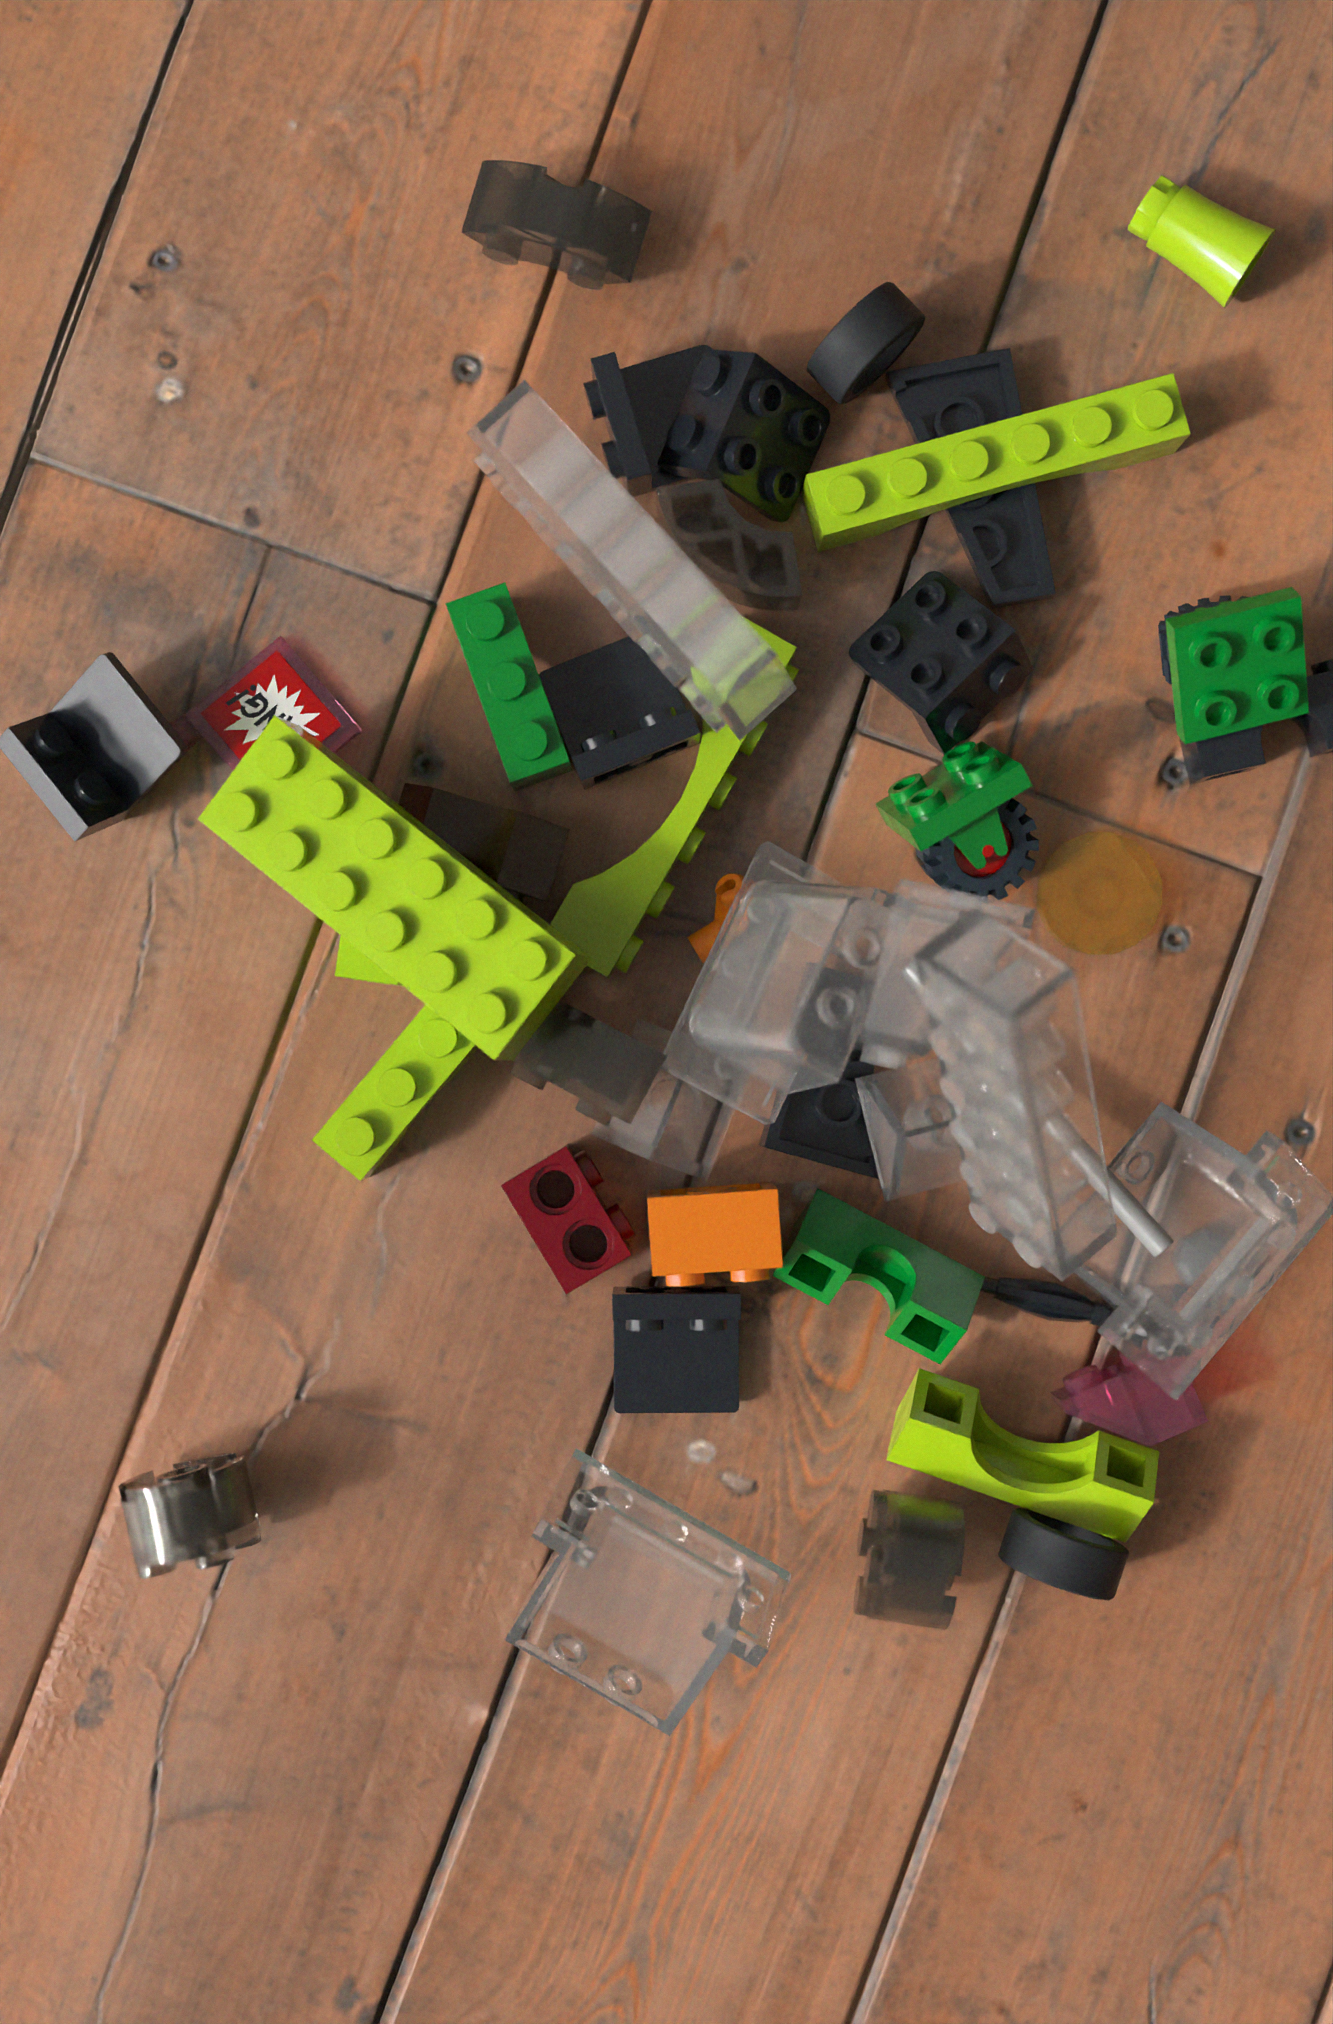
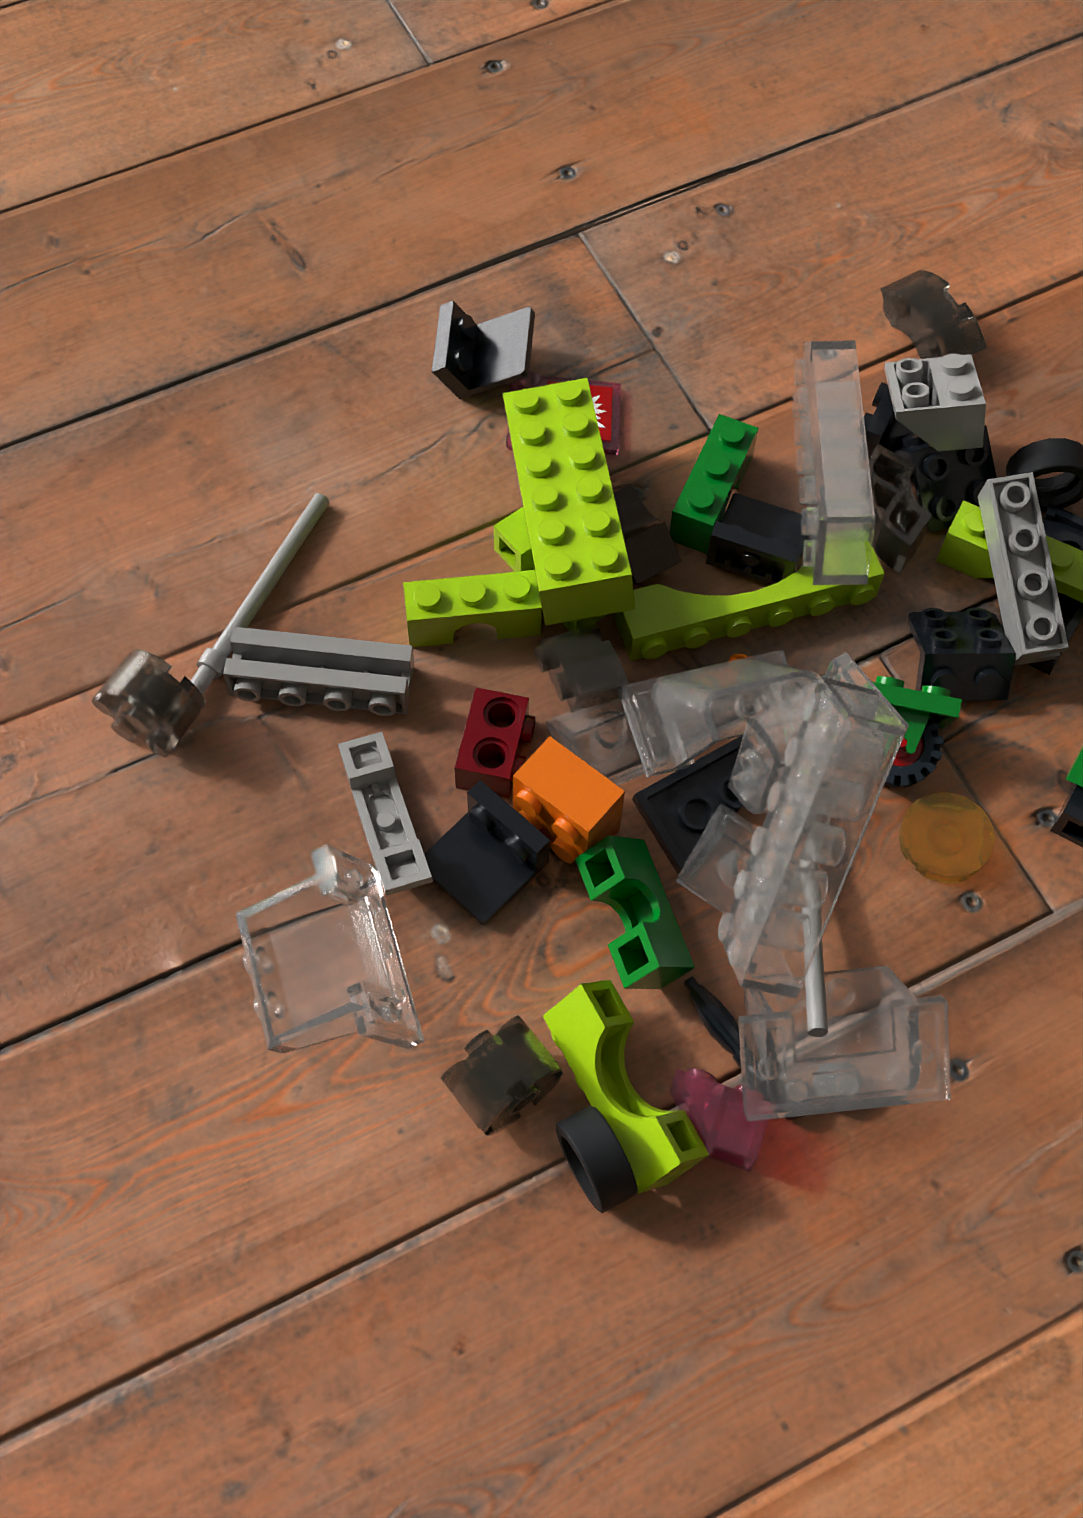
camera: 45 degrees right, 25 degrees down
none -> light grey bar [182,493,330,704]
none -> light grey brick [223,626,415,716]
none -> light grey slope [338,732,433,896]
none -> light grey slope [884,354,986,451]
none -> light grey brick [978,472,1068,666]

